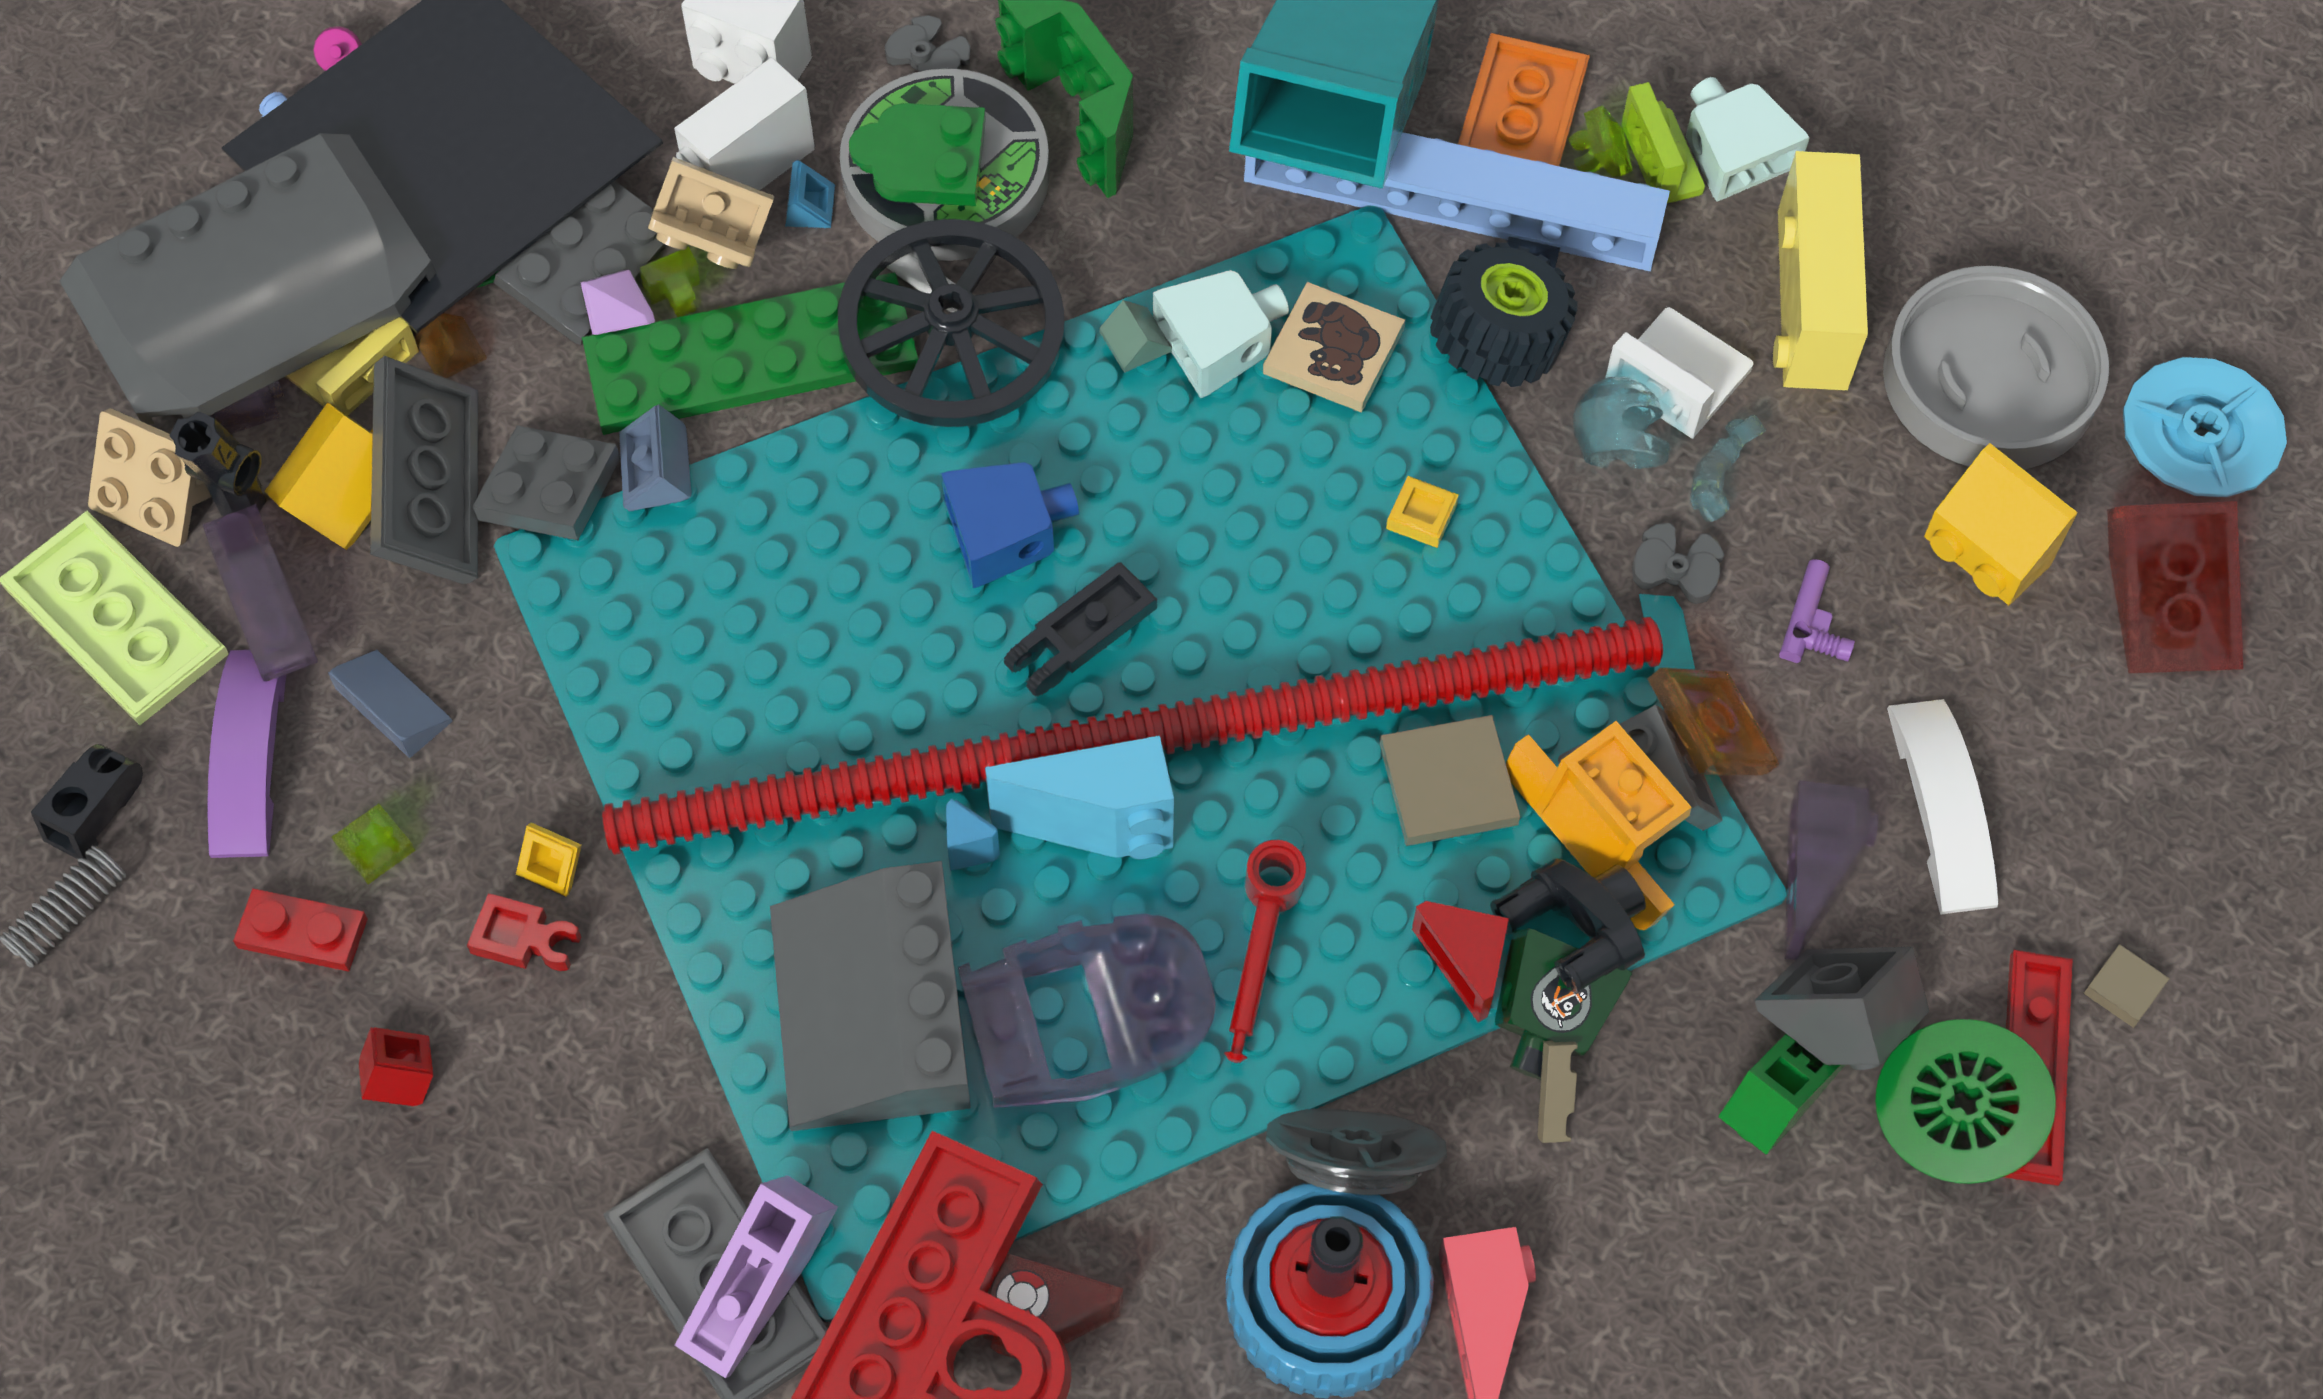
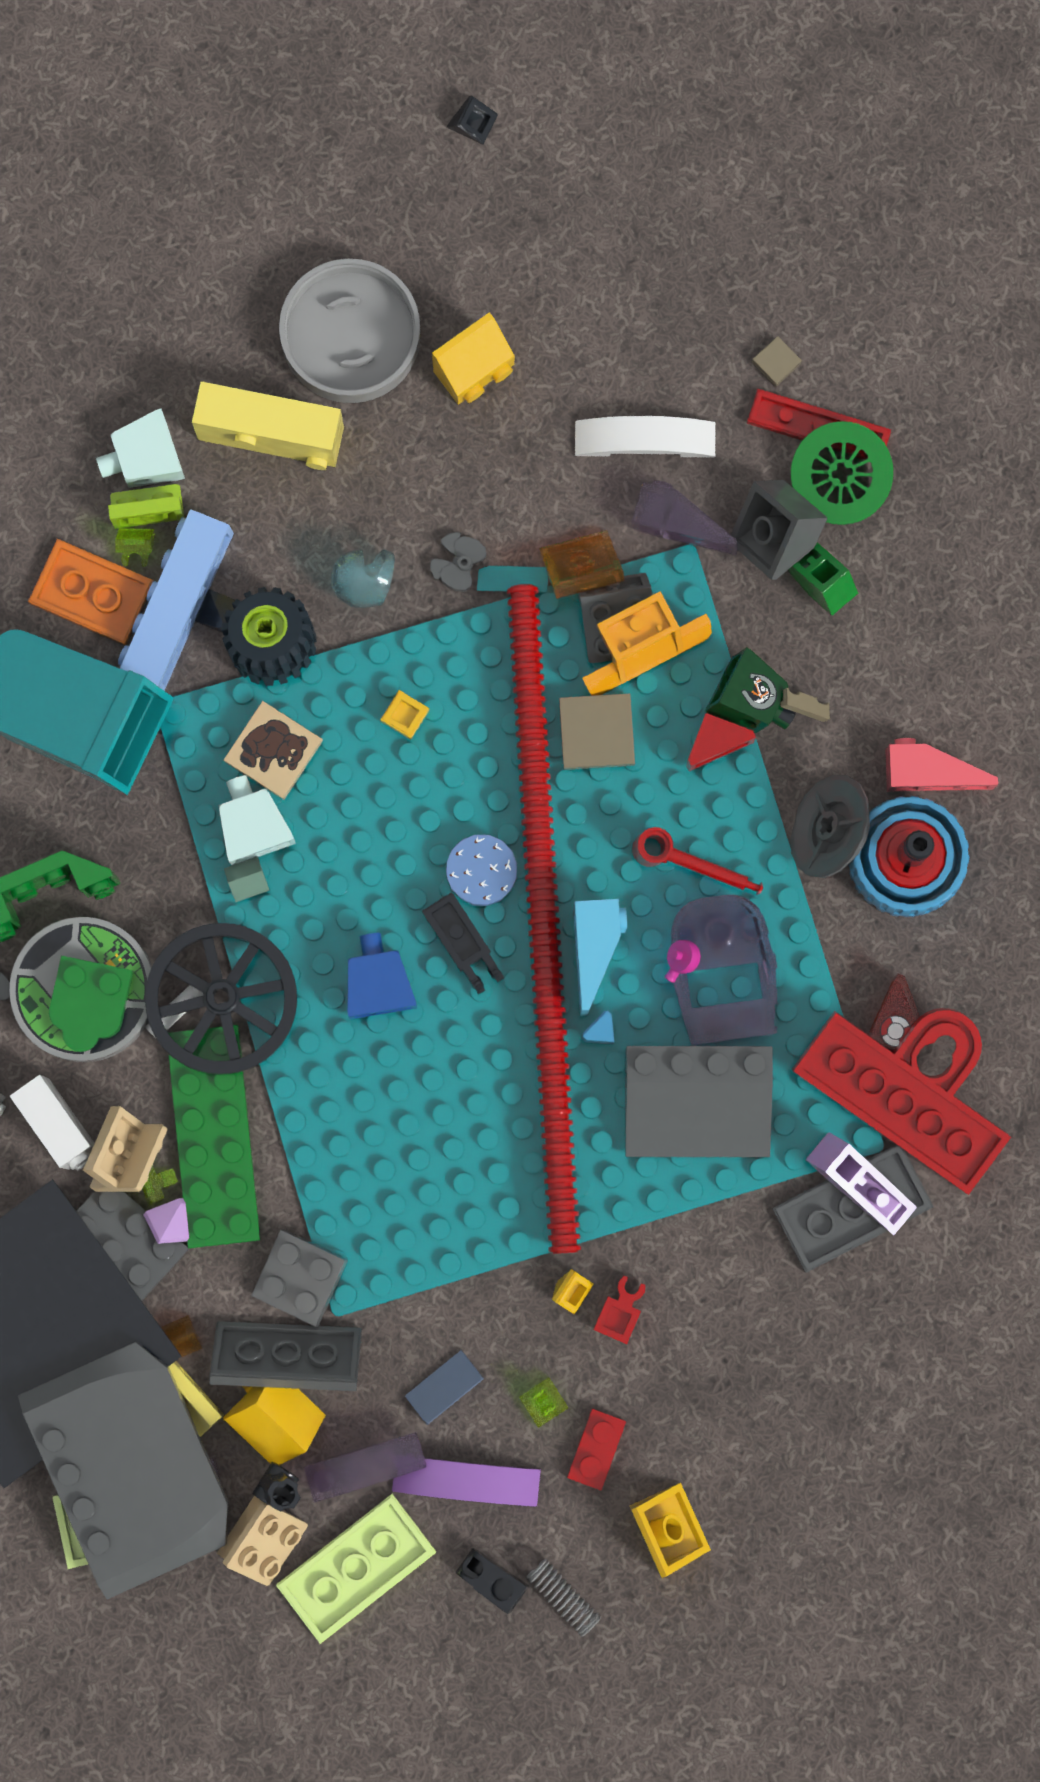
camera: 85 degrees left, 20 degrees up
red slope [359,1027,433,1106] -> none
sand blue slope [619,404,692,511] -> none
dark azure slope [785,160,835,228] -> none
black connector [1490,858,1646,994] -> none
white bracket [1605,307,1753,439] -> none
clear light blue arm [1690,415,1766,522] -> none
medium lavender hose [1779,559,1855,663] -> none
clear red slope [2107,501,2243,673] -> none
medium azure piece [2123,357,2287,497] -> none
none -> medium blue tile [446,835,517,906]
none -> yellow slope [629,1483,711,1578]
none -> dark pink piece [665,940,701,983]

